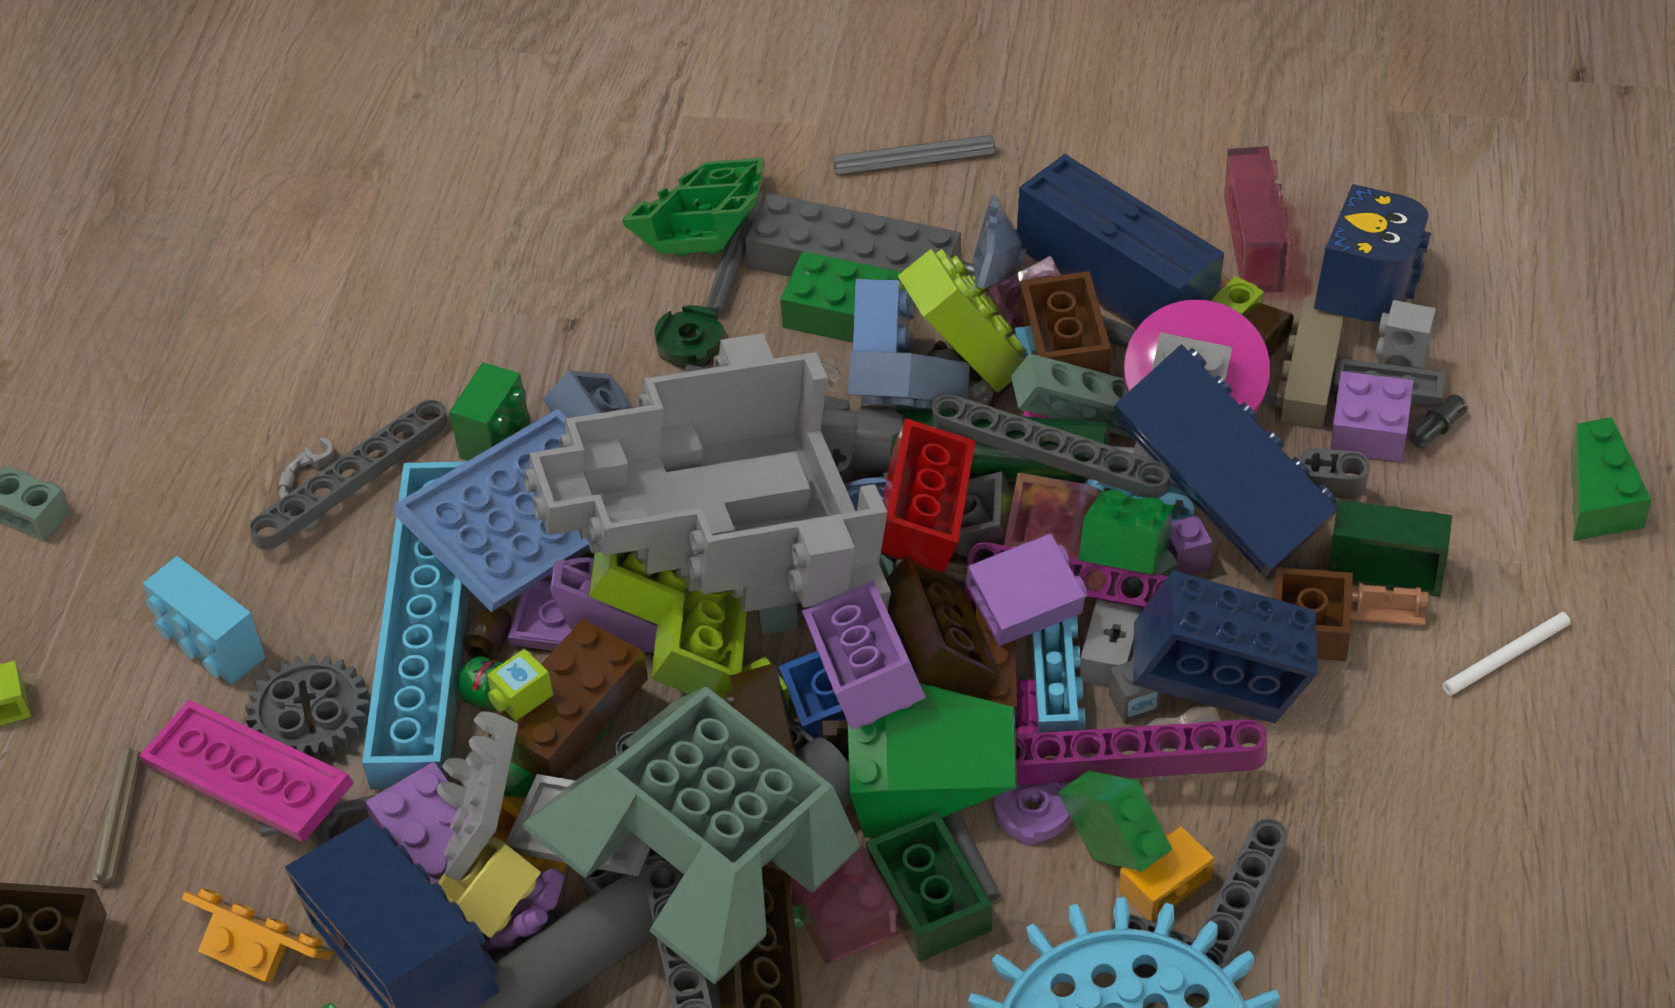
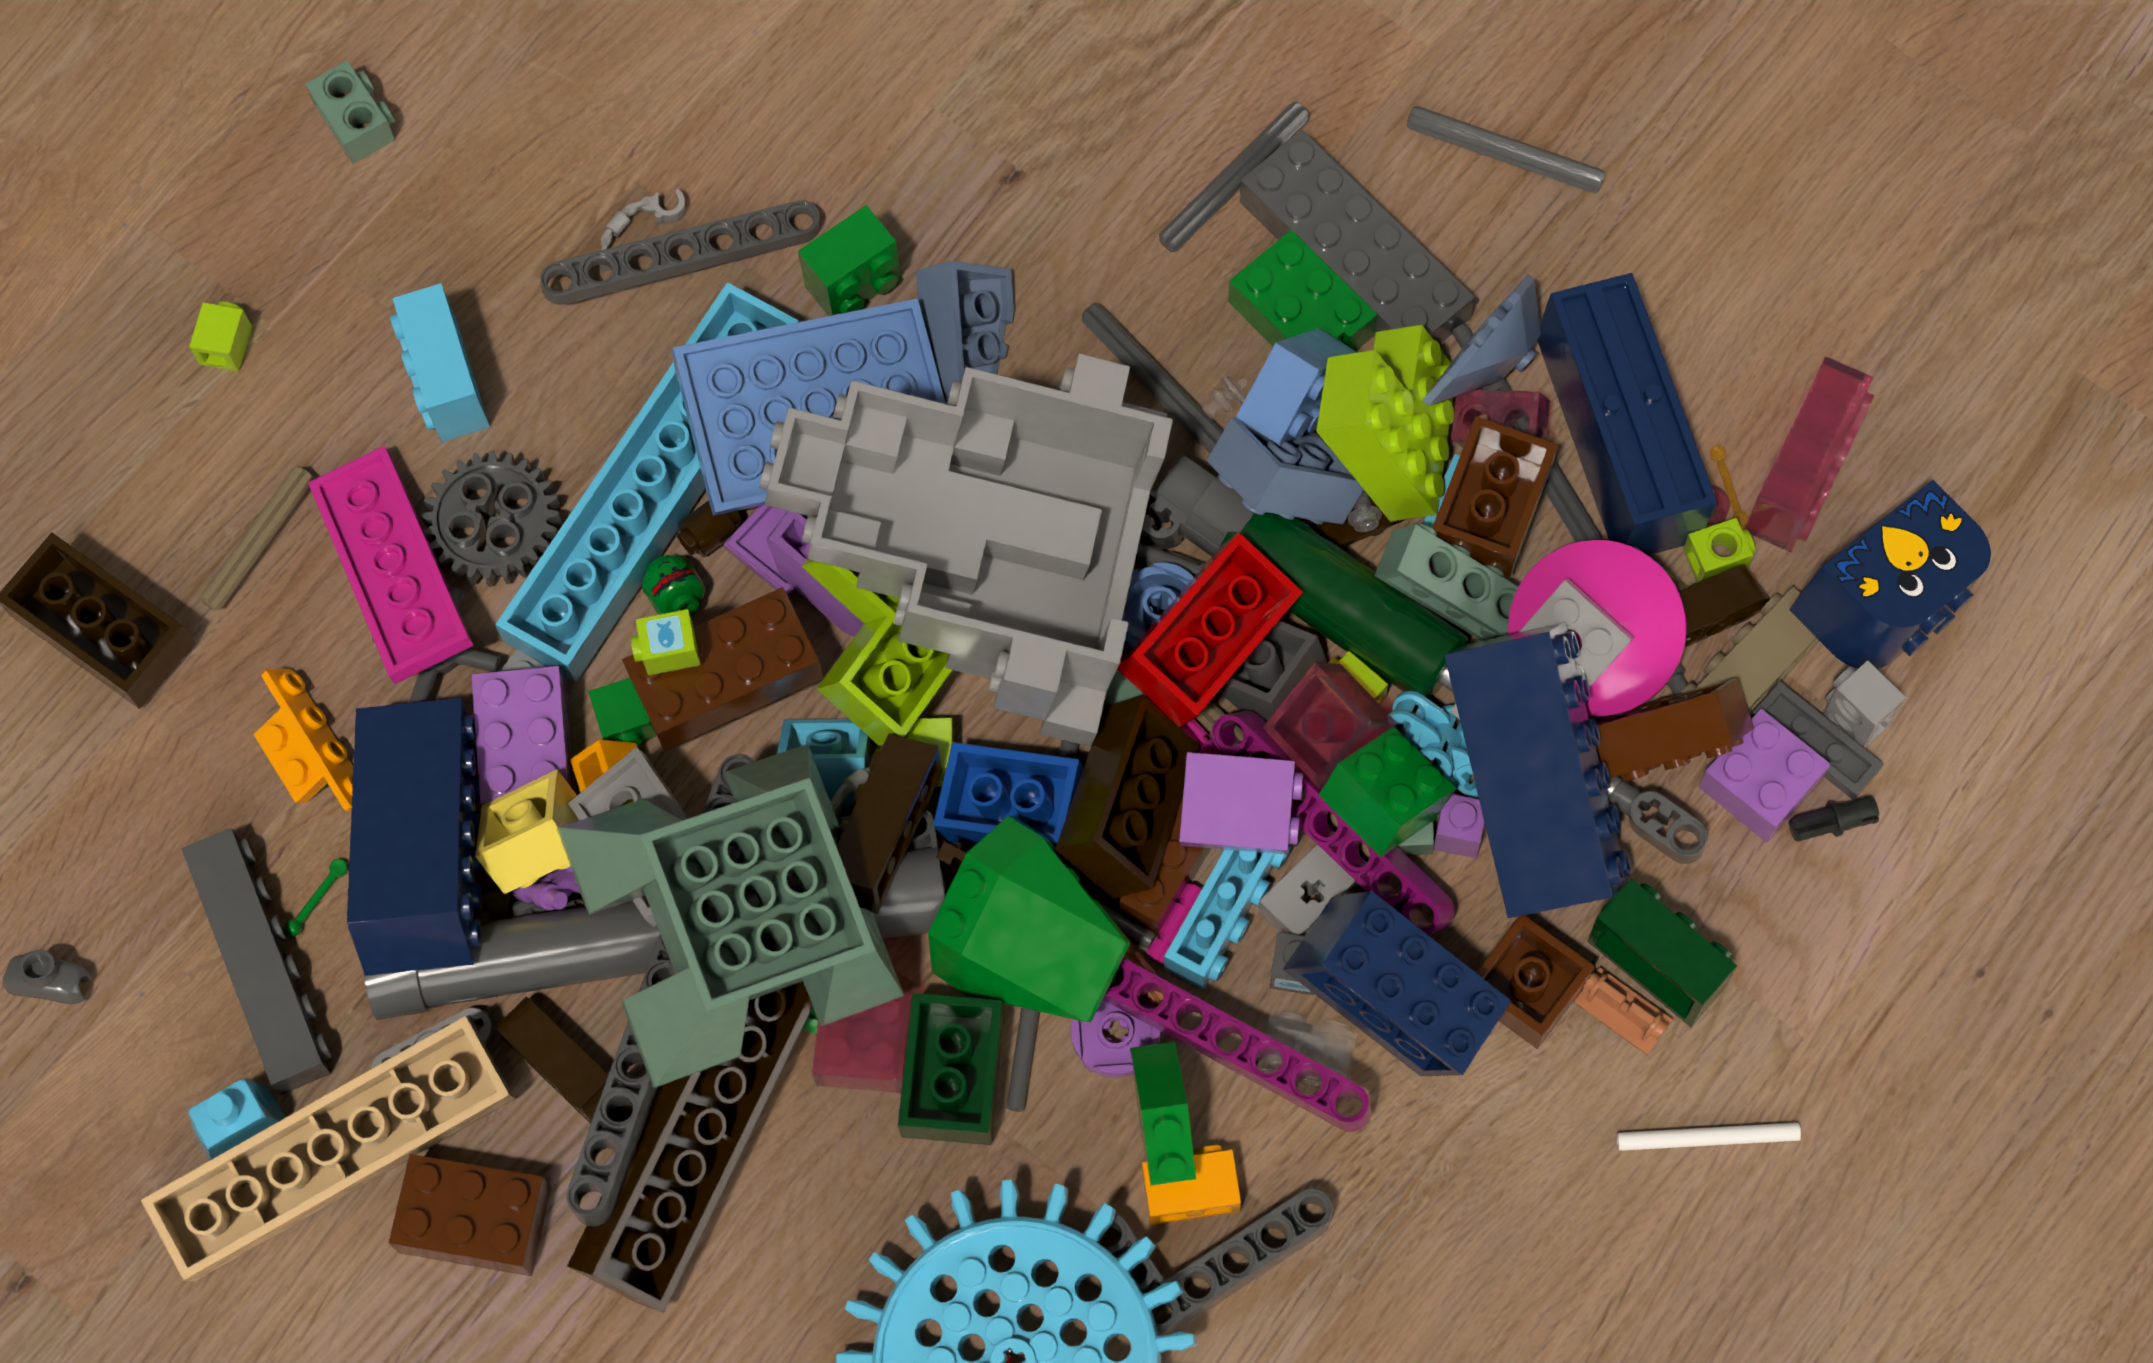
camera: 30 degrees right, 20 degrees up
light grey hinge [437,712,518,882] -> none
green wedge [622,157,765,256] -> none
dark green plate [654,305,724,367] -> none
medium lavender brick [802,580,925,730] -> none
dark grey beam [932,394,1170,498] -> none
green wedge [1571,417,1652,541] -> none
none -> reddish brown brick [1597,678,1754,782]

